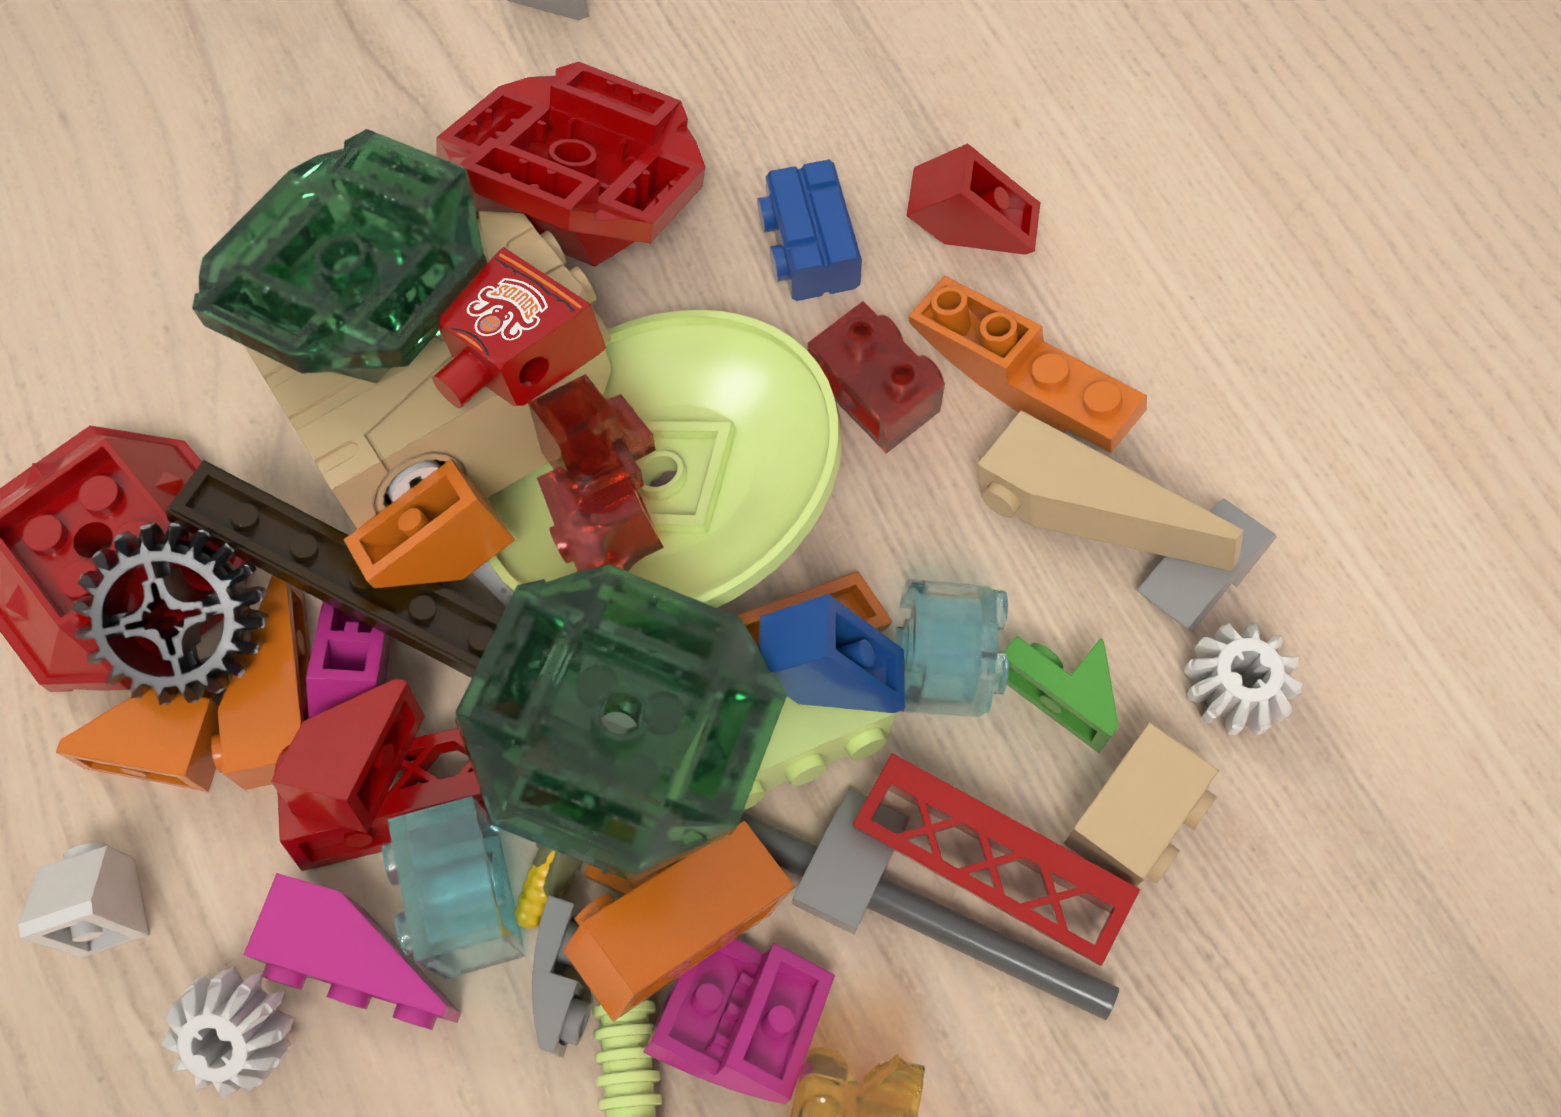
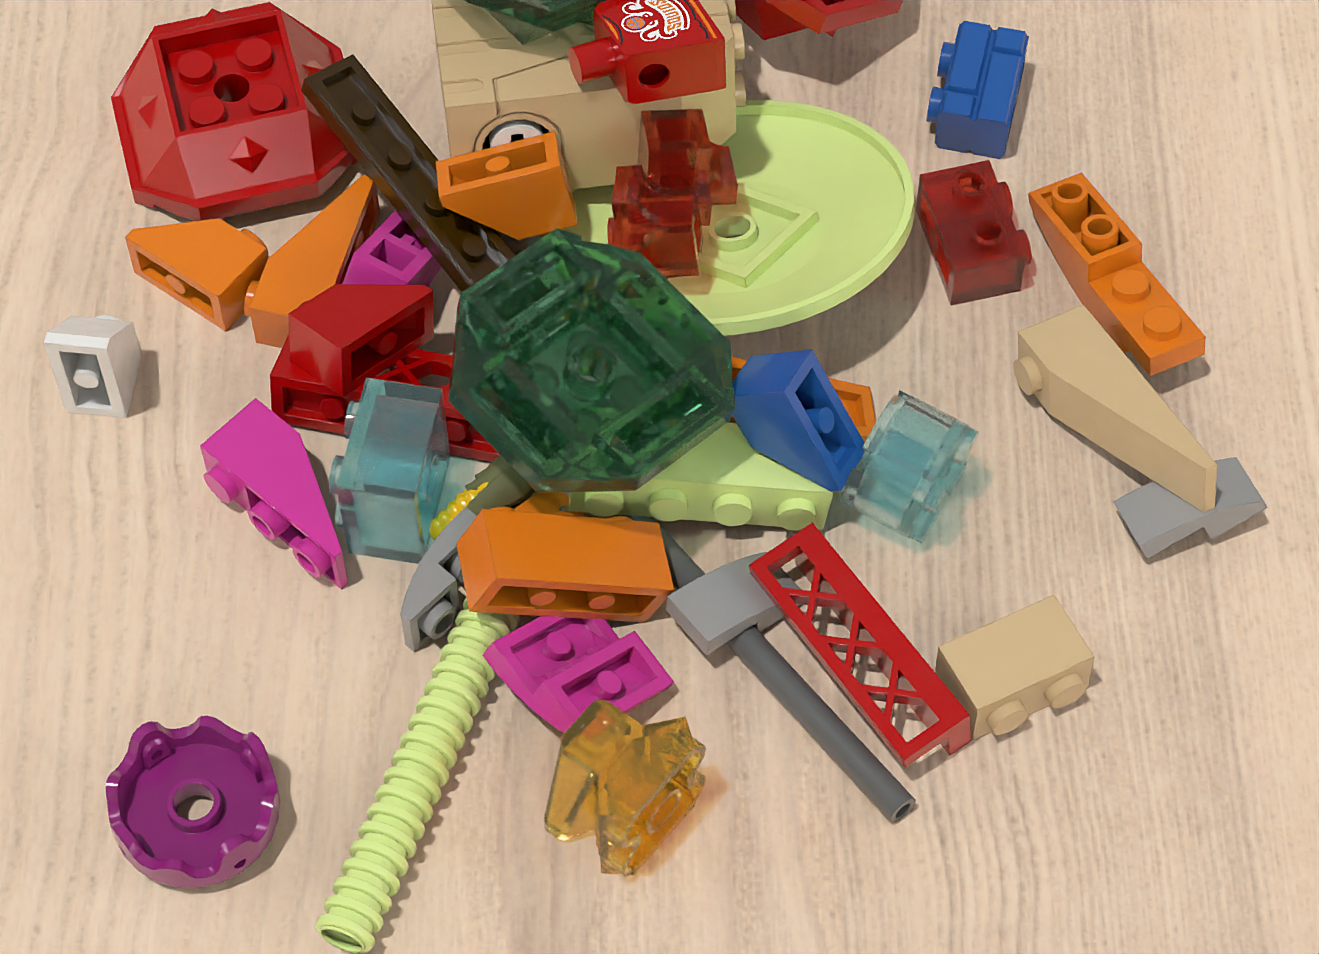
camera: 25 degrees right, 10 degrees down
black gear [71,521,269,705] -> none
white gear [161,966,295,1099] -> none
red slope [906,143,1041,255] -> none
bright green slope [994,636,1119,753] -> none
white gear [1184,622,1303,736] -> none

